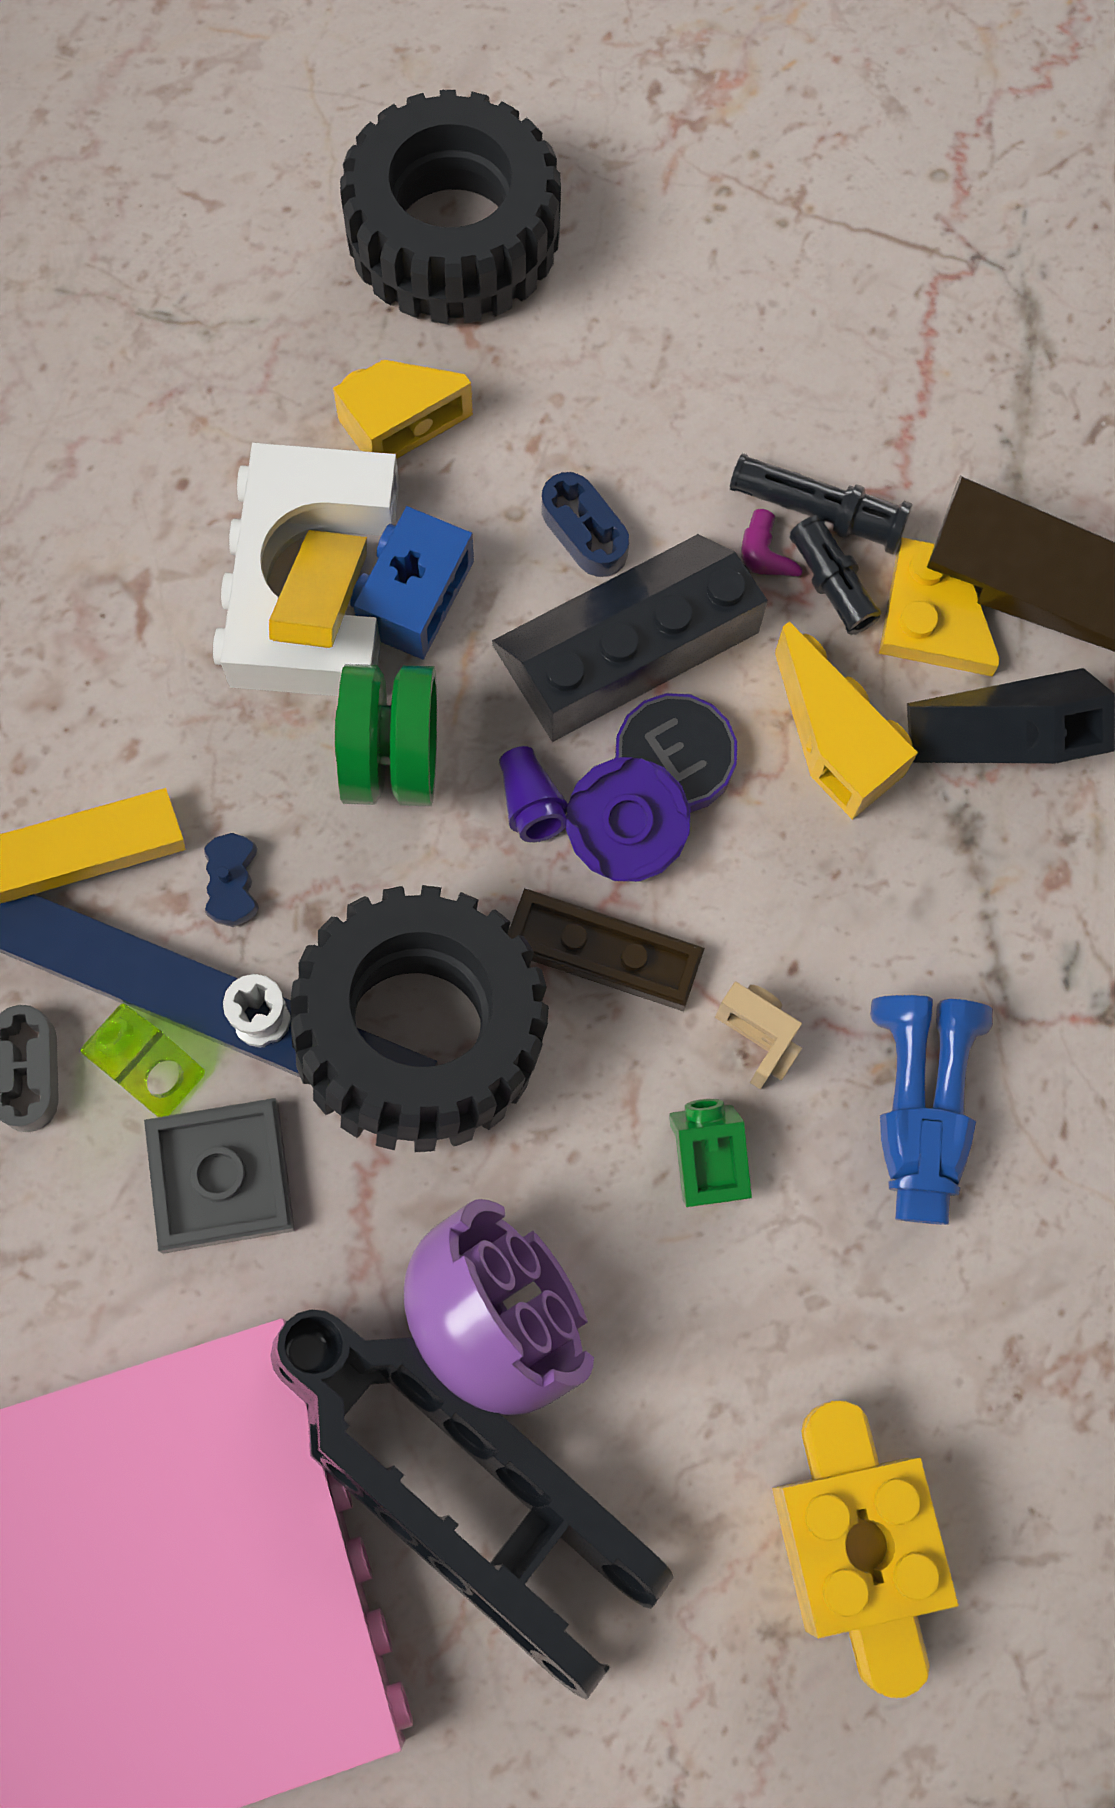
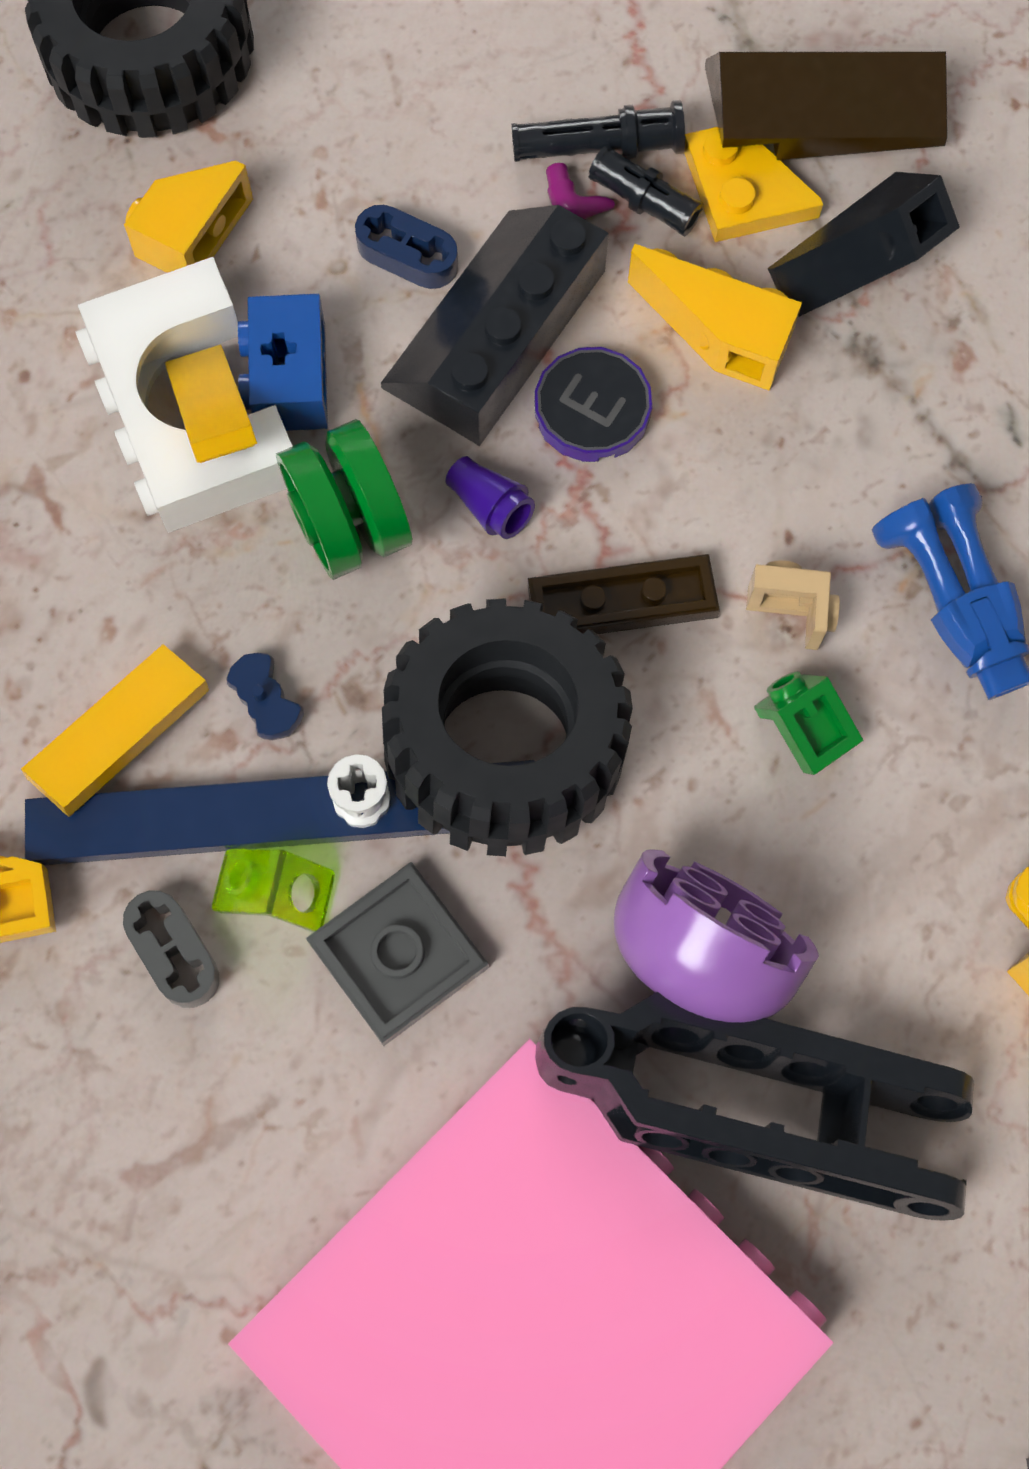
camera: 25 degrees left, 0 degrees up
dark purple tile [566,757,690,882] -> none

